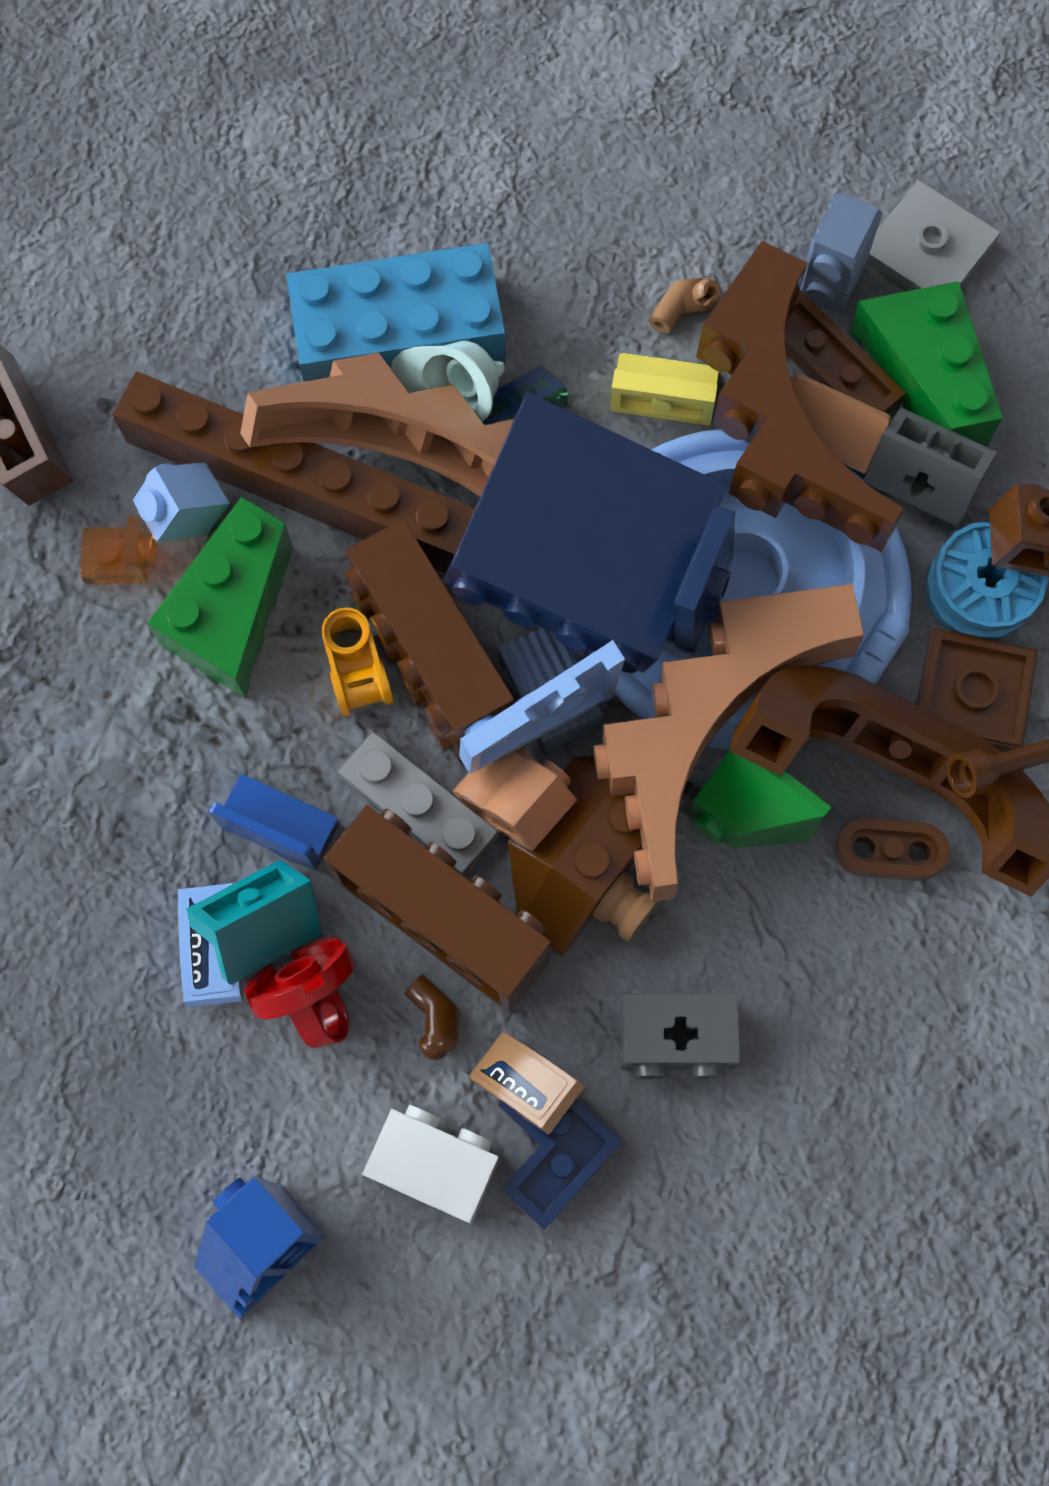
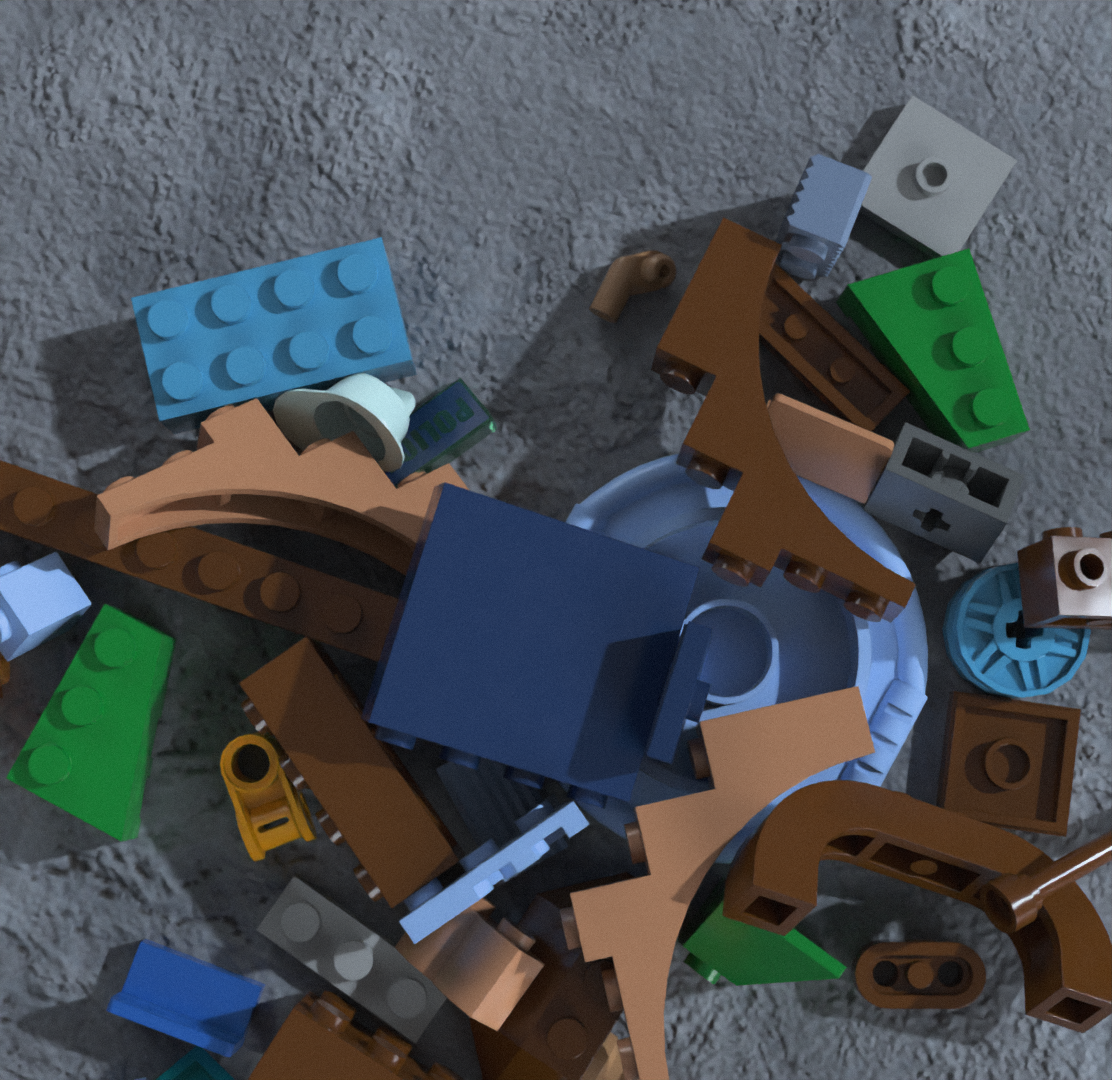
camera: 10 degrees left, 10 degrees up
light yellow panel [610,353,719,426] -> none

